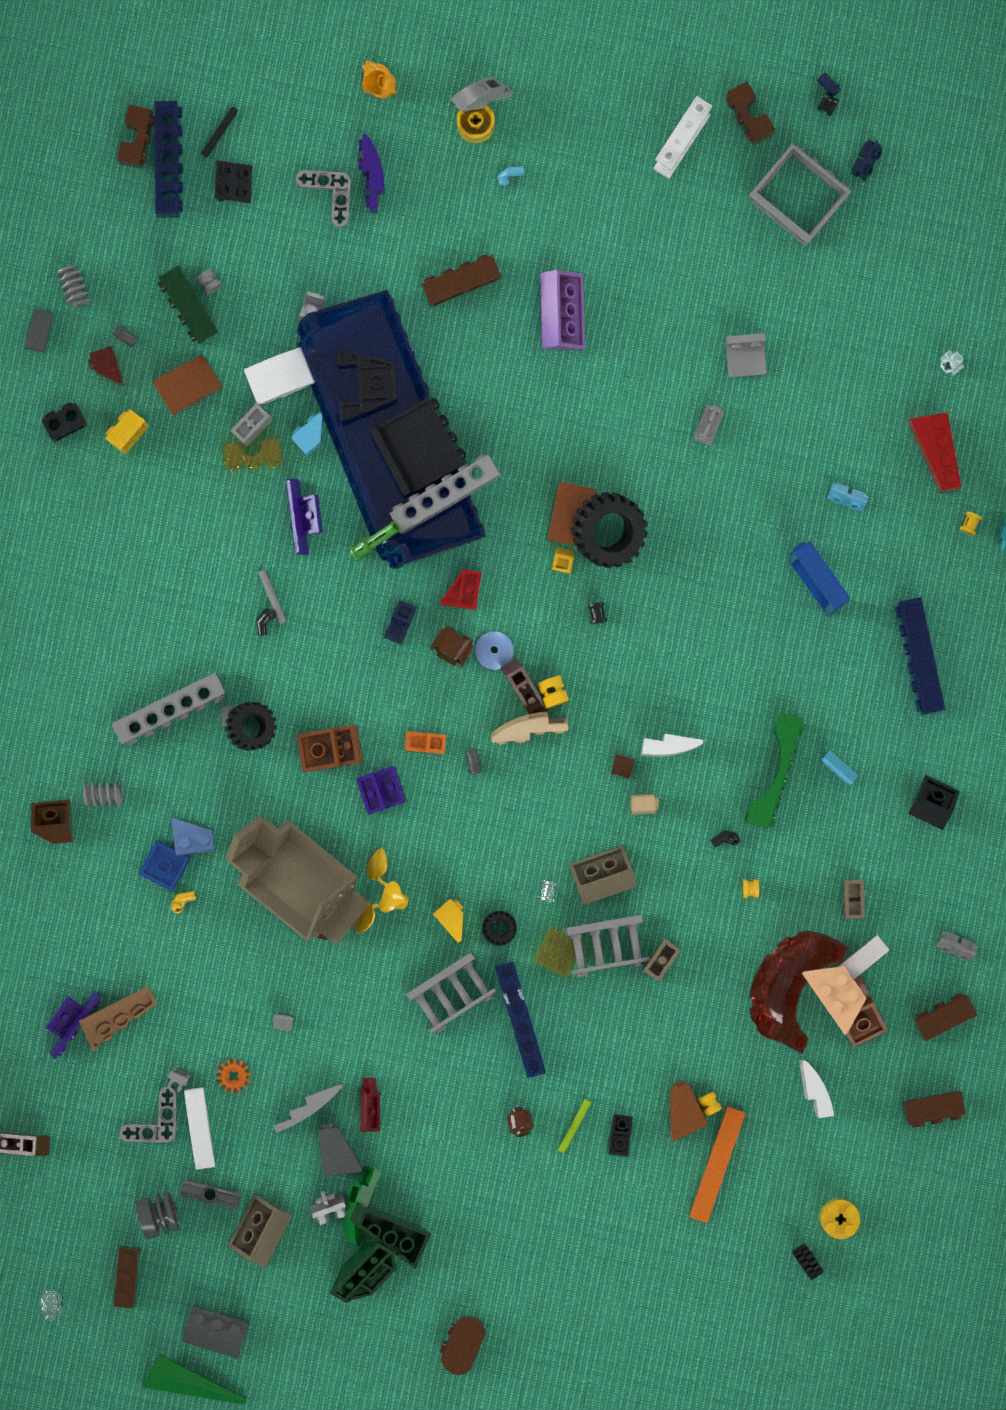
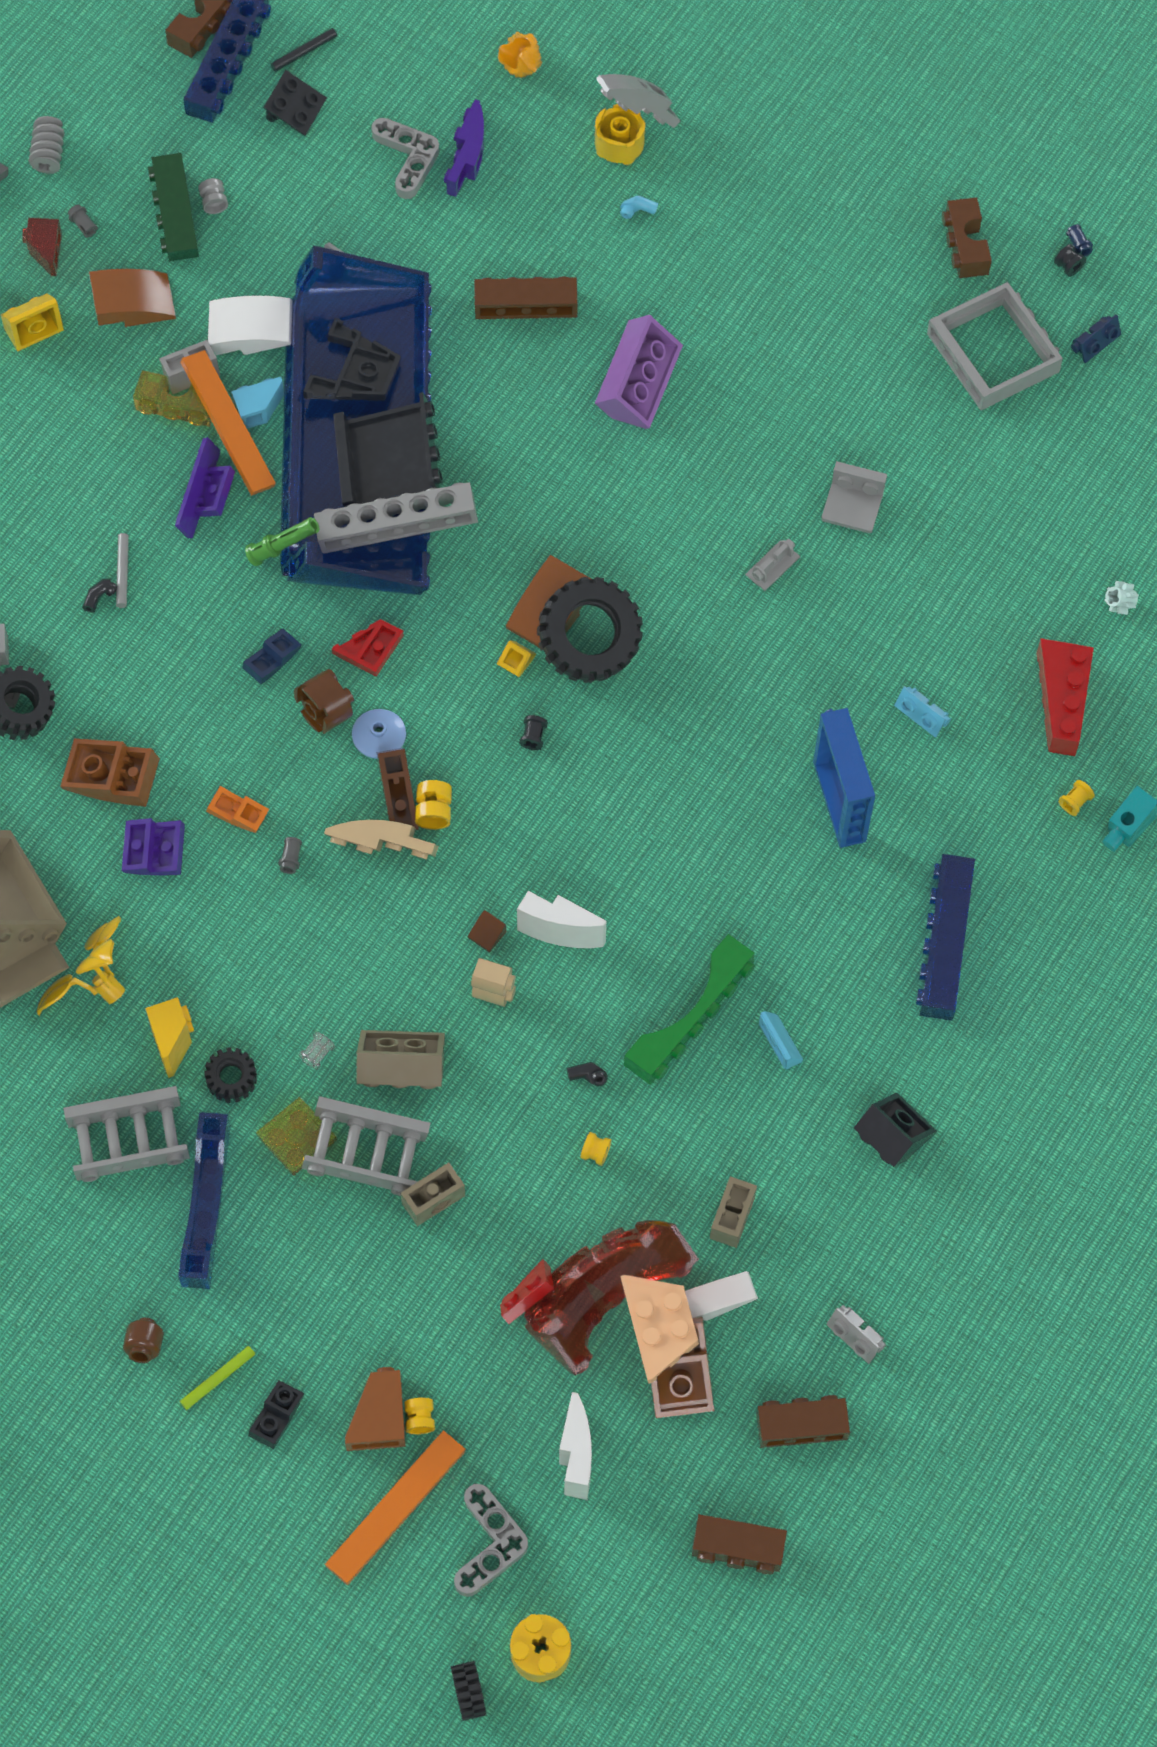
camera: 20 degrees right, 20 degrees down
white fence [653,96,713,179] -> none
none -> orange tile [180,350,276,496]
none -> light grey beam [454,1484,528,1597]
none -> red wing [500,1259,554,1324]

